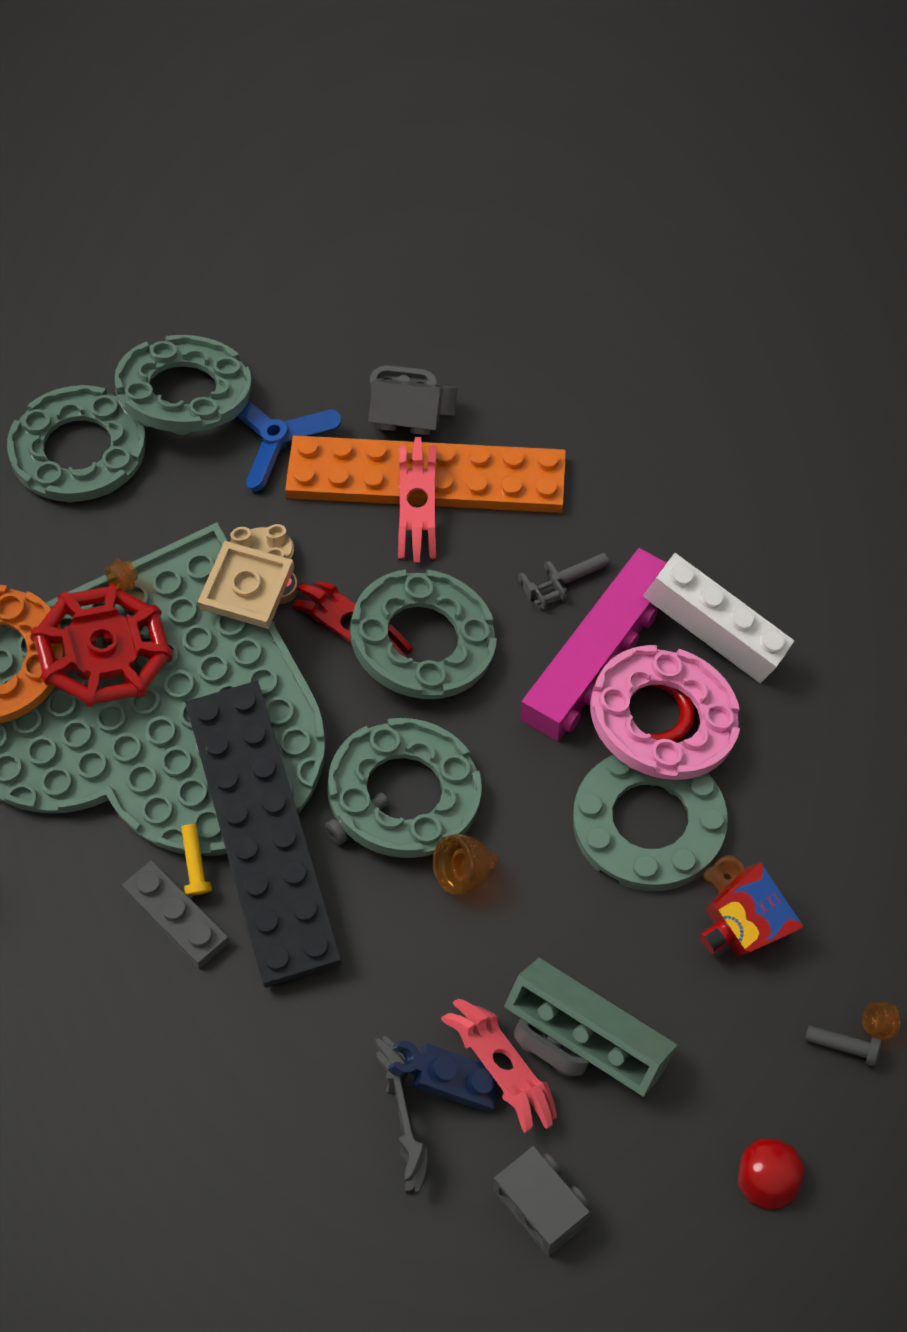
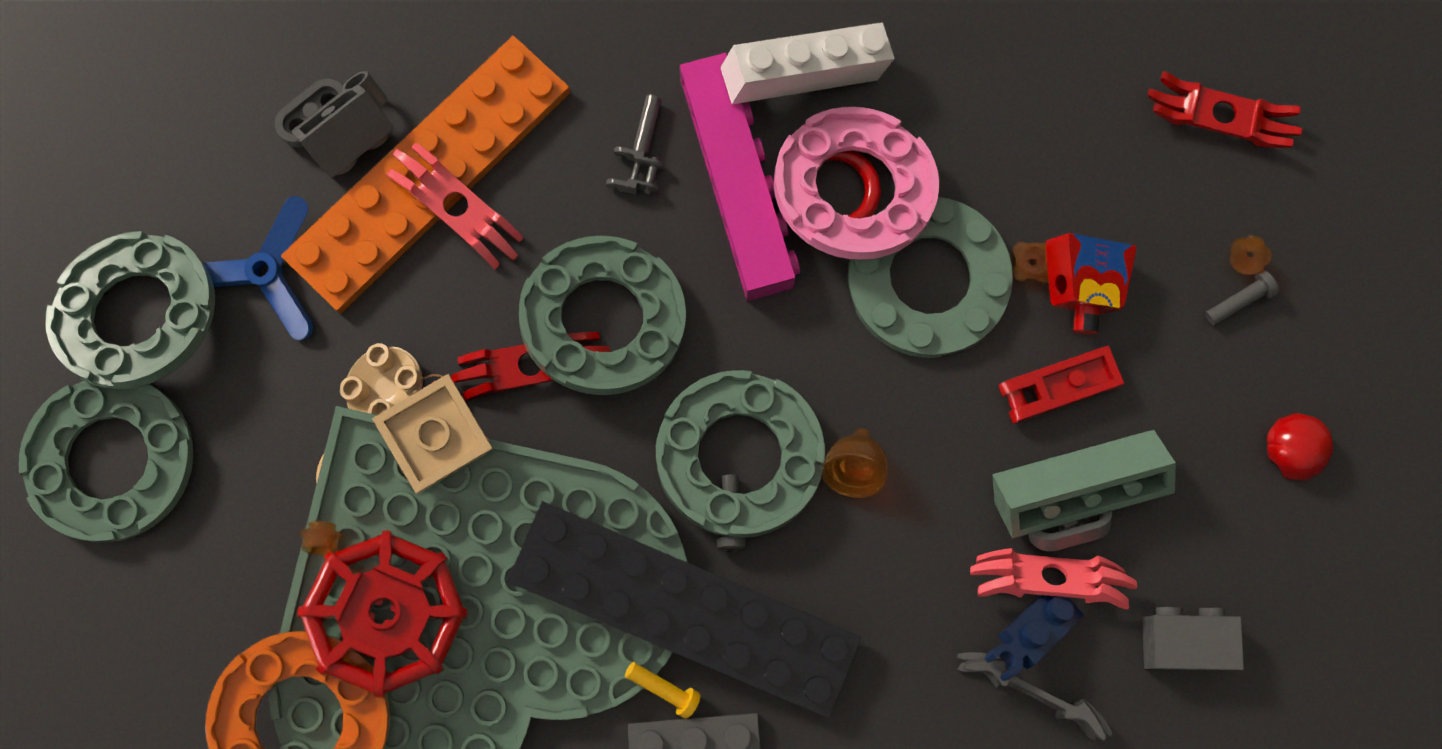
camera: 50 degrees left, 20 degrees up
none -> red plate [998,345,1124,424]

